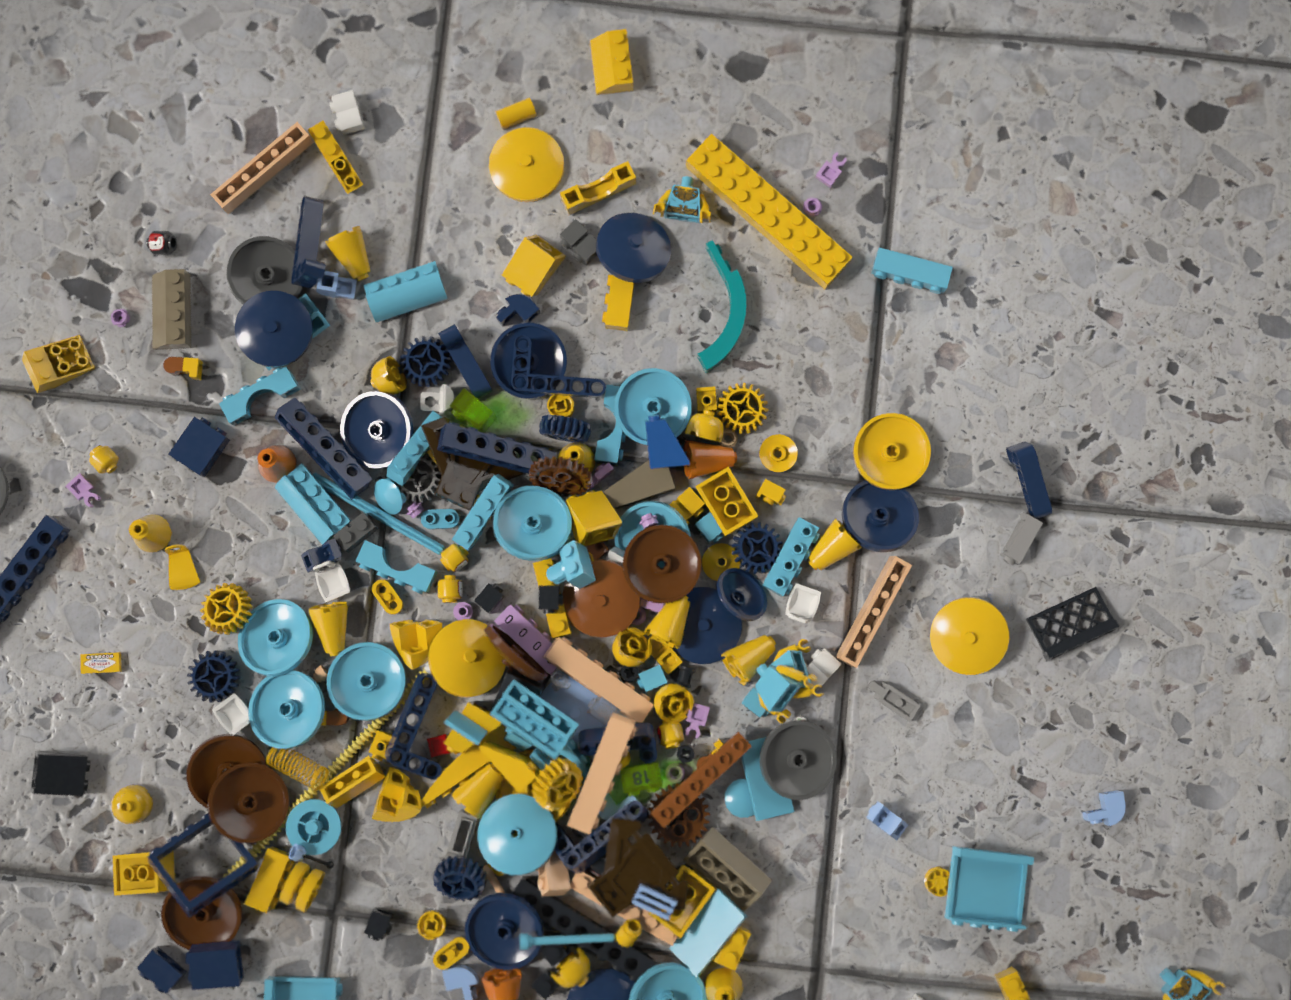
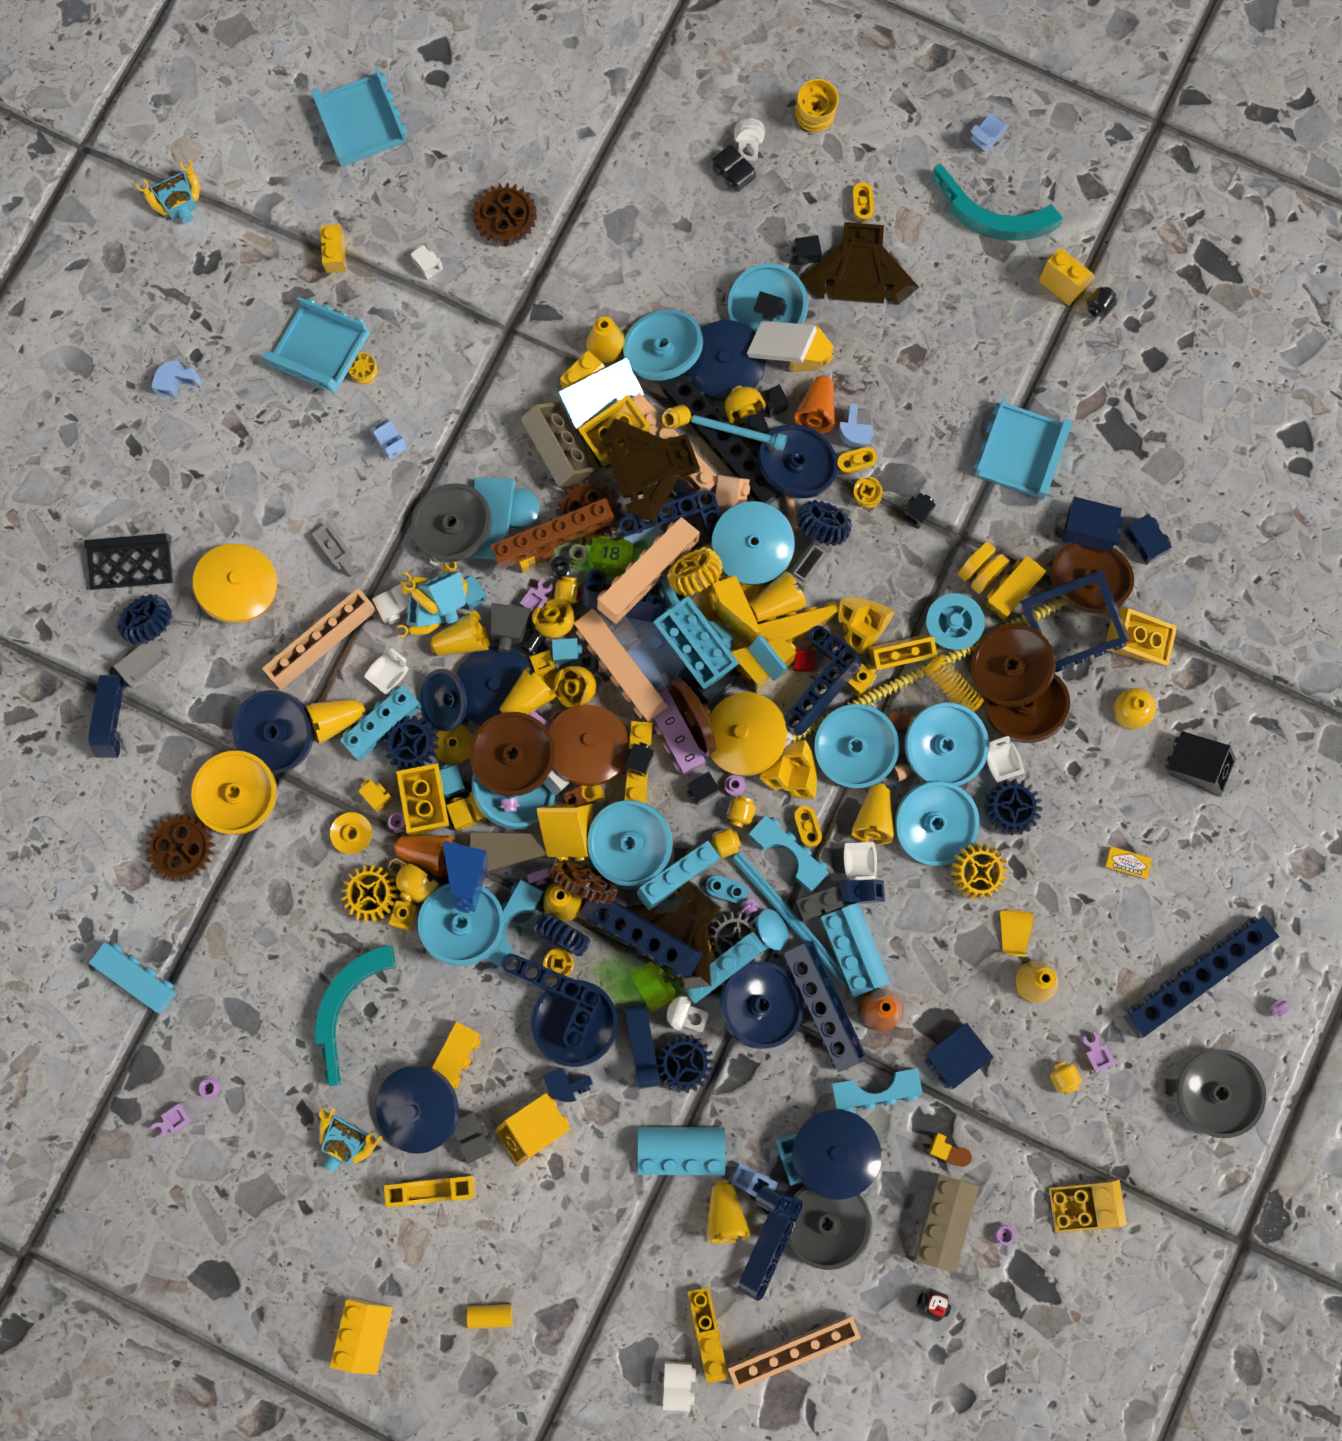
camera: 160 degrees left, 5 degrees down
hinge [289,844,334,869] -> none
yellow cylinder [370,356,407,395] -> none
yellow dish [489,127,564,202] -> none
medium azure tile [529,748,551,770] -> none
medium azure brick [546,540,596,589] -> none
light blue tile [632,884,677,920] -> none
yellow brick [686,133,853,290] -> none
none -> dark blue gear [116,594,173,646]
none -> reddish brown gear [145,814,216,883]
none -> lavender plate [387,812,406,833]
none -> dark grey torso [491,603,532,654]

